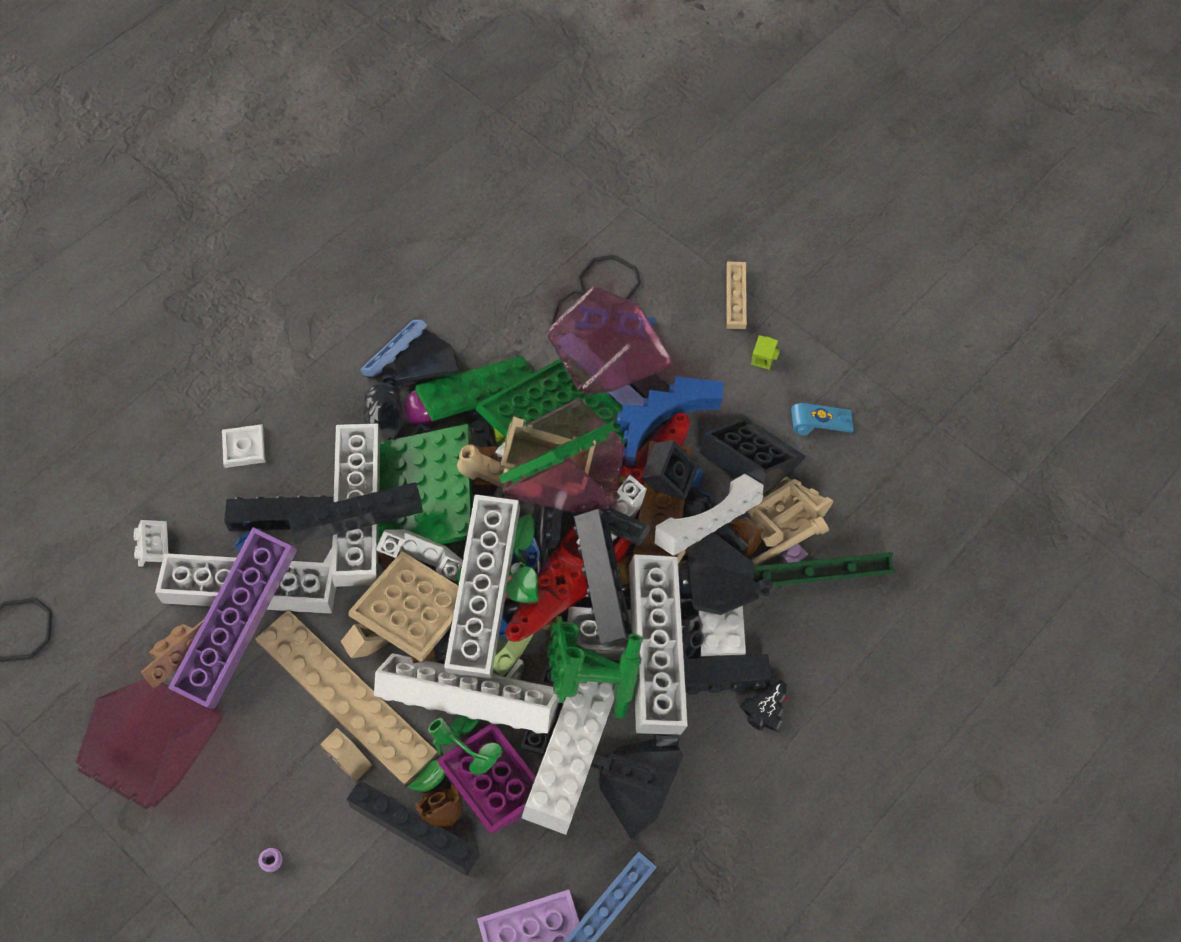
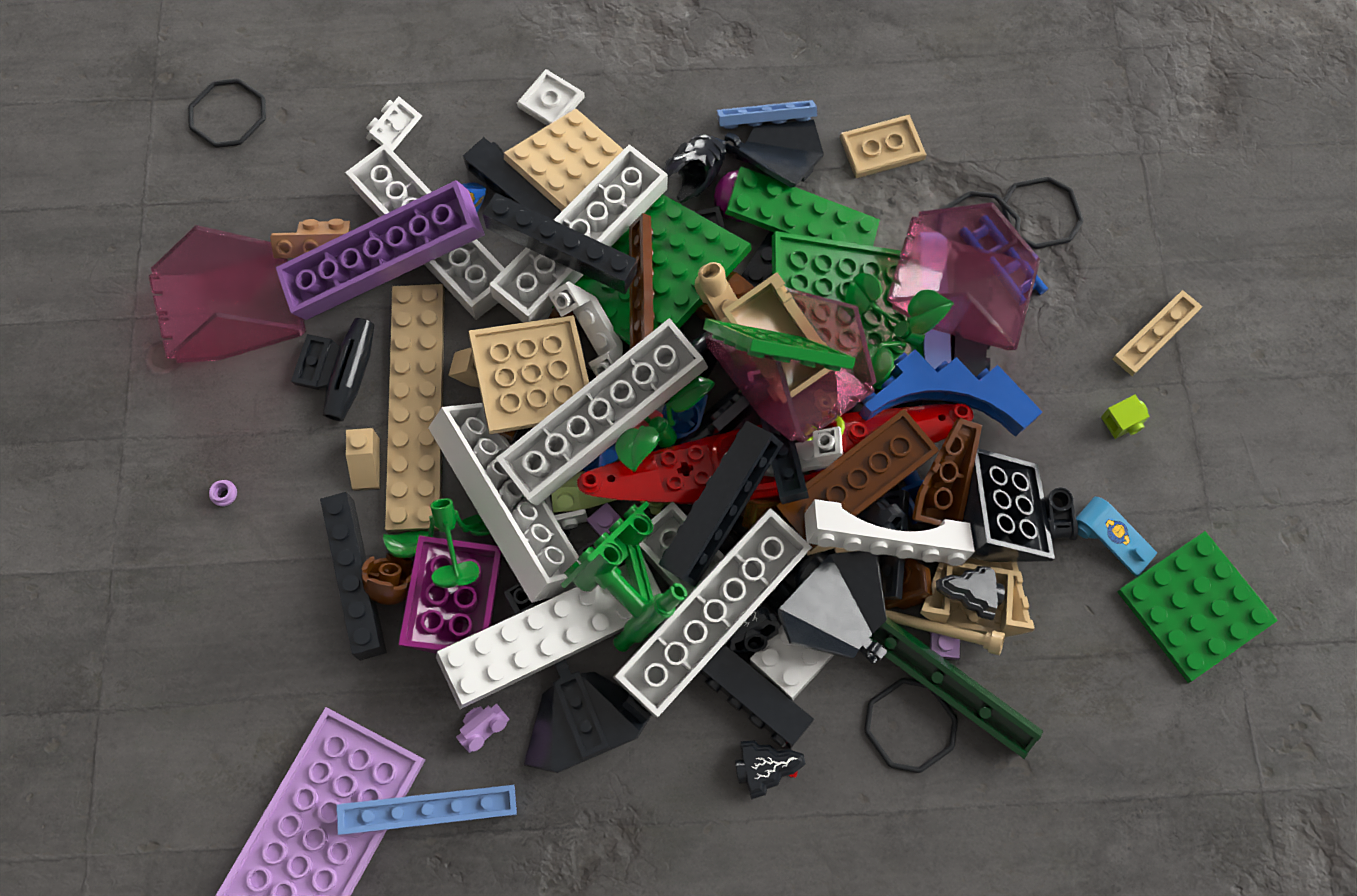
camera: 45 degrees right, 10 degrees up
black slope [641,440,699,500] -> none
none -> black plate [291,318,375,422]
none -> lavender piece [456,703,510,753]
none -> tan plate [504,109,624,211]
none -> lavender plate [586,503,621,536]
none -> reddish brown plate [629,213,655,349]
none -> tan tile [840,115,926,178]
none -> green plant [845,273,954,394]
none -> black piece [864,678,958,773]
none -> reddish brown wedge [912,418,982,528]
none -> black rock [936,566,1005,620]
none -> black piece [1044,487,1078,541]
none -> green plate [1117,531,1278,683]

